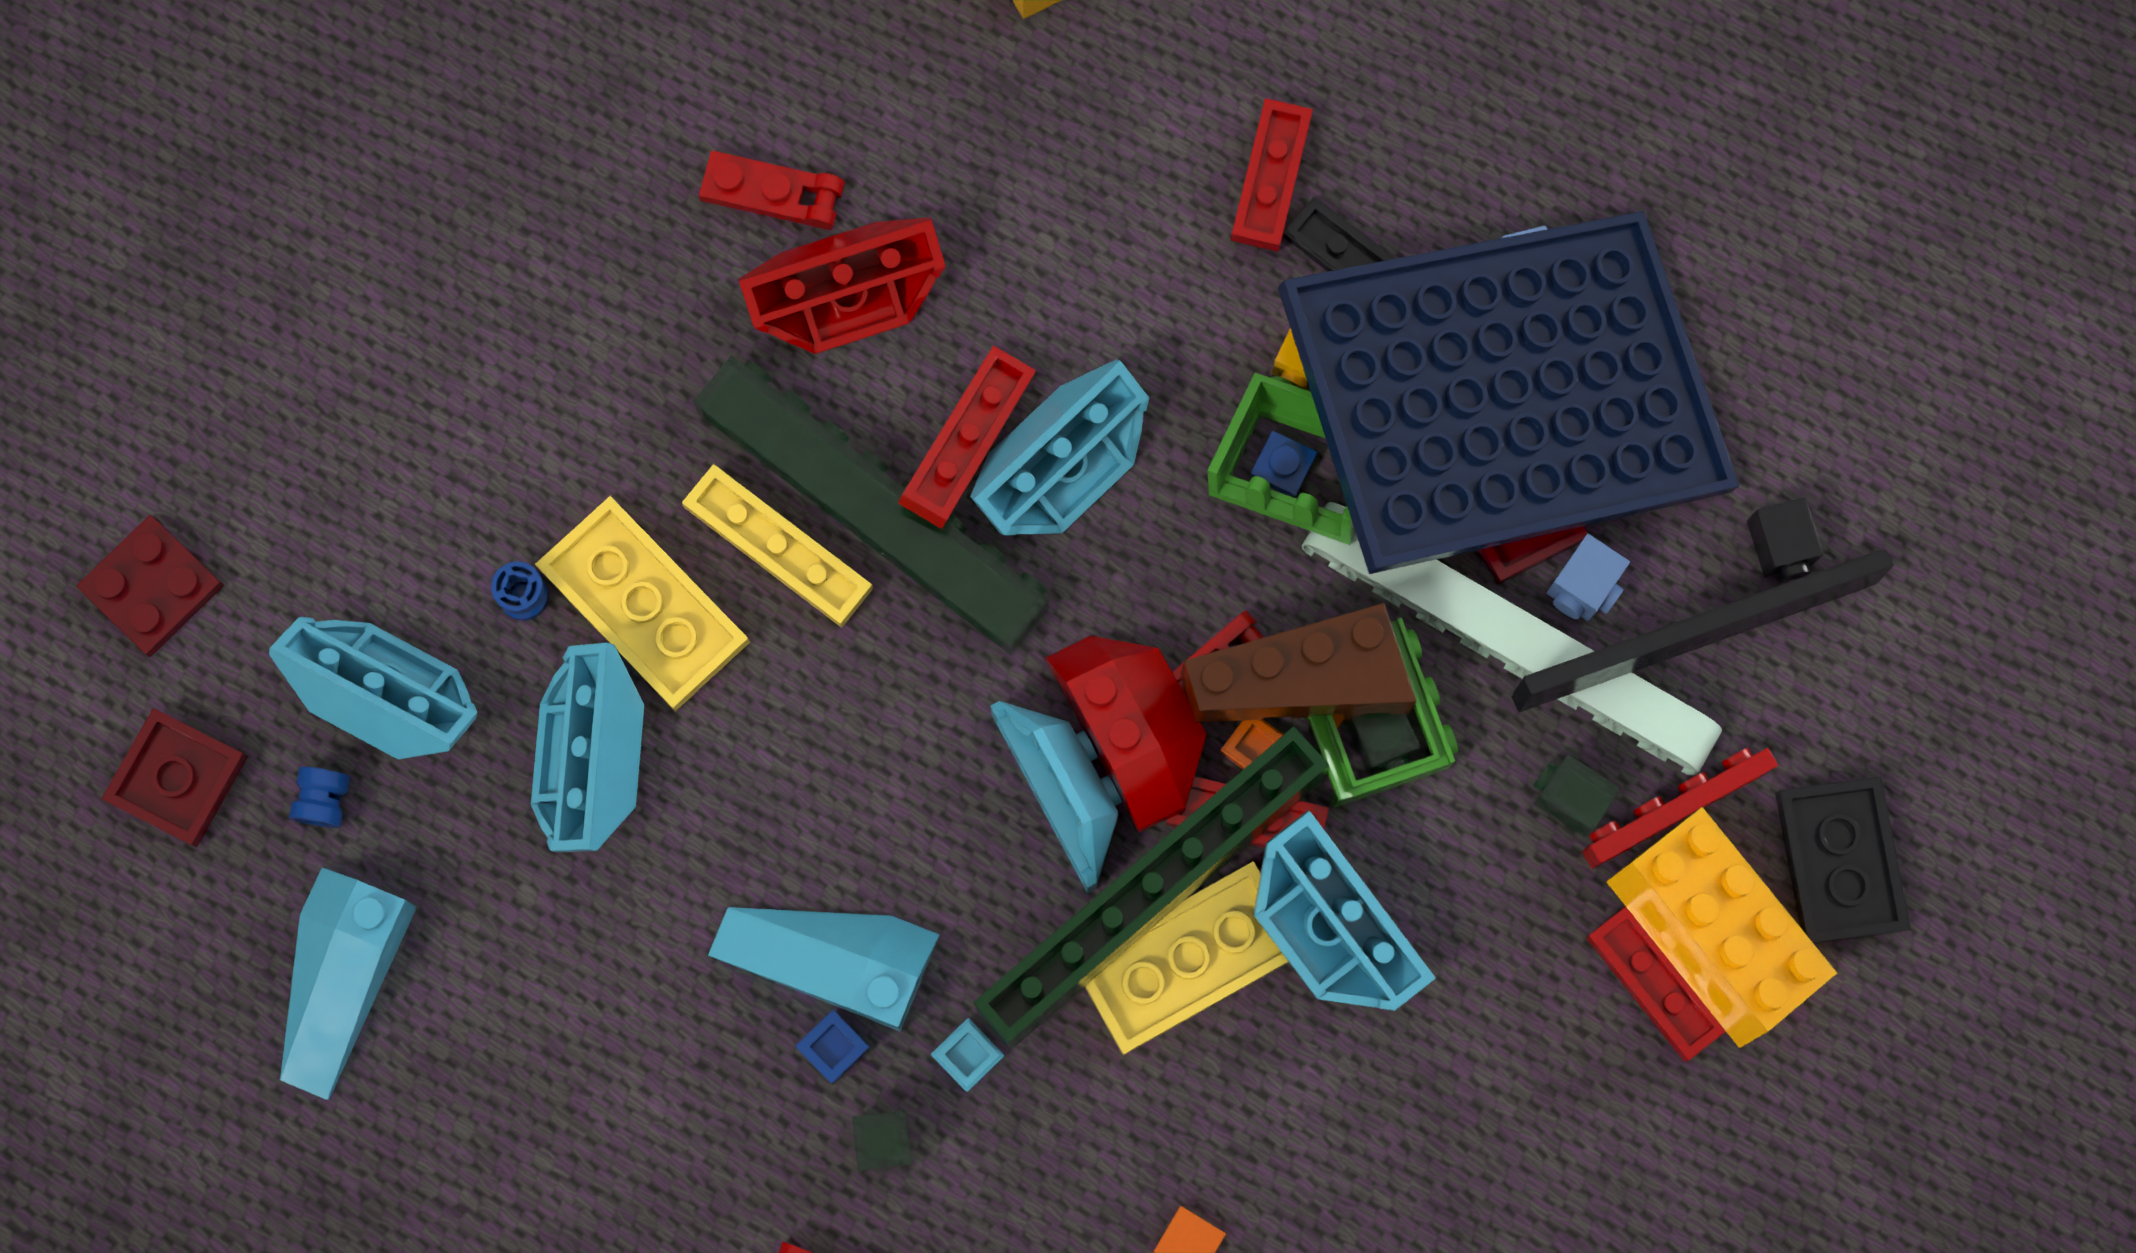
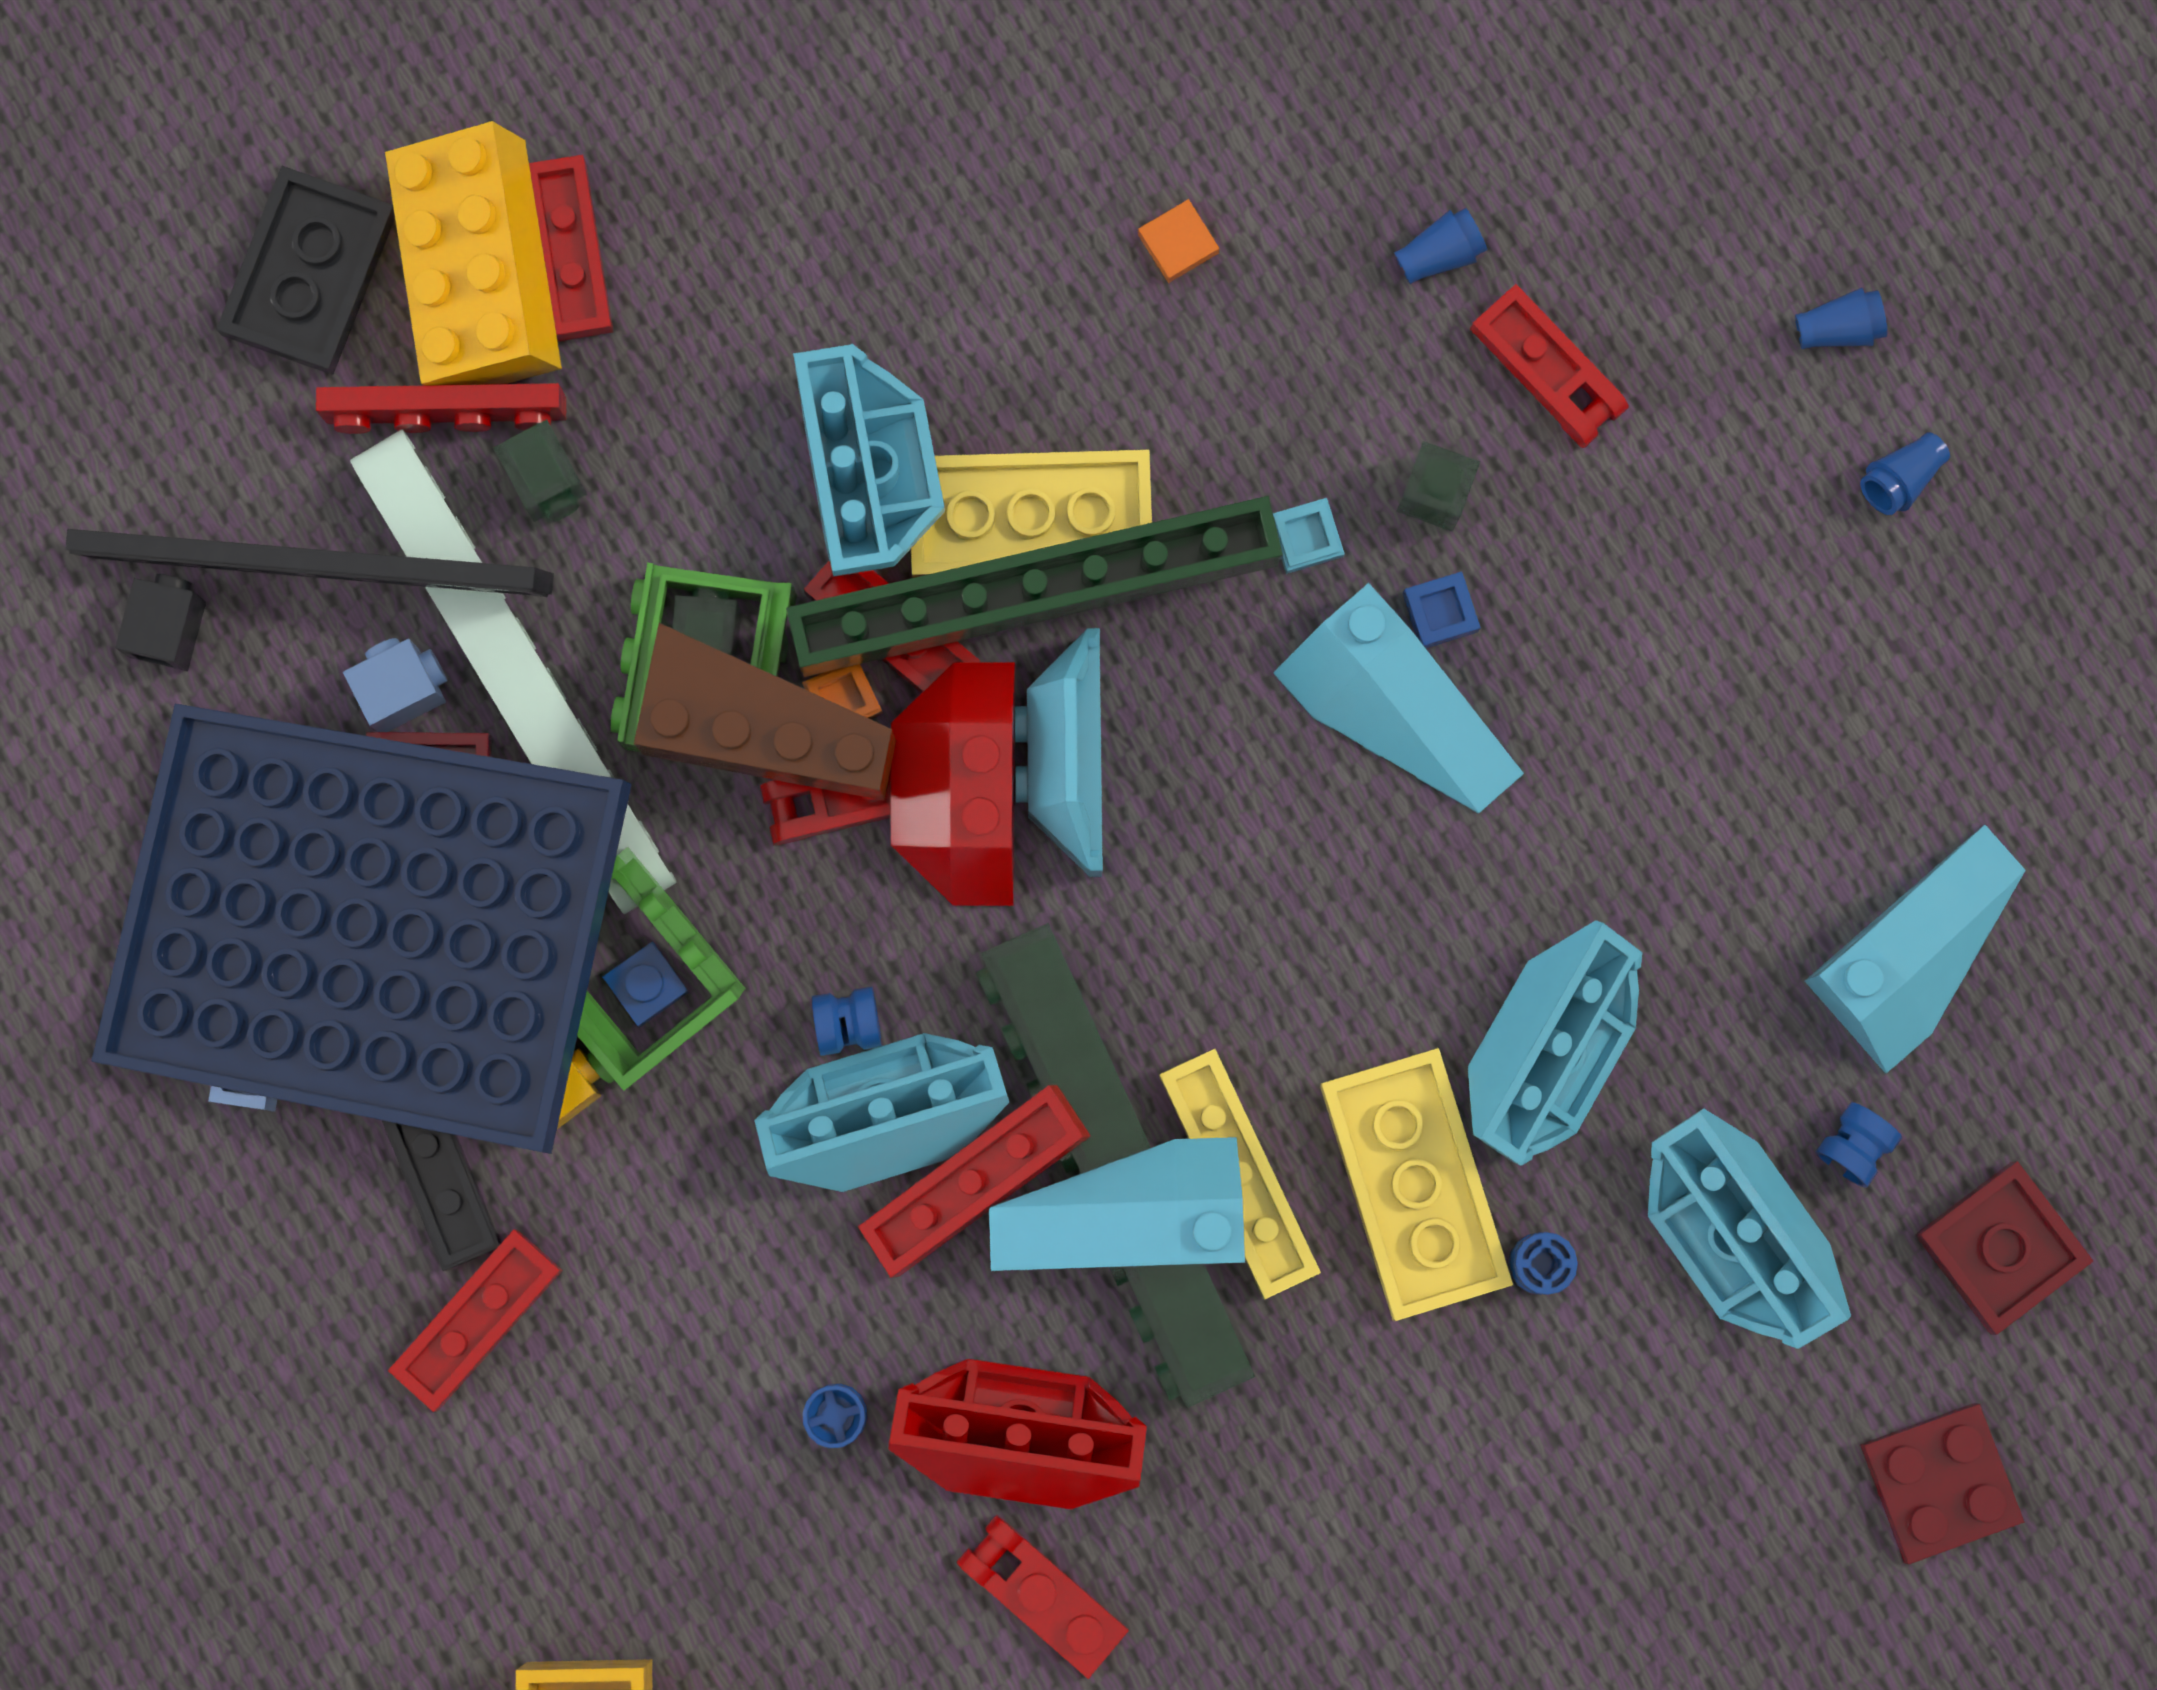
camera: 155 degrees left, 5 degrees up
none -> blue wheel [803,1383,868,1448]
none -> blue wheel [812,987,882,1056]
none -> medium azure wedge [989,1137,1245,1271]

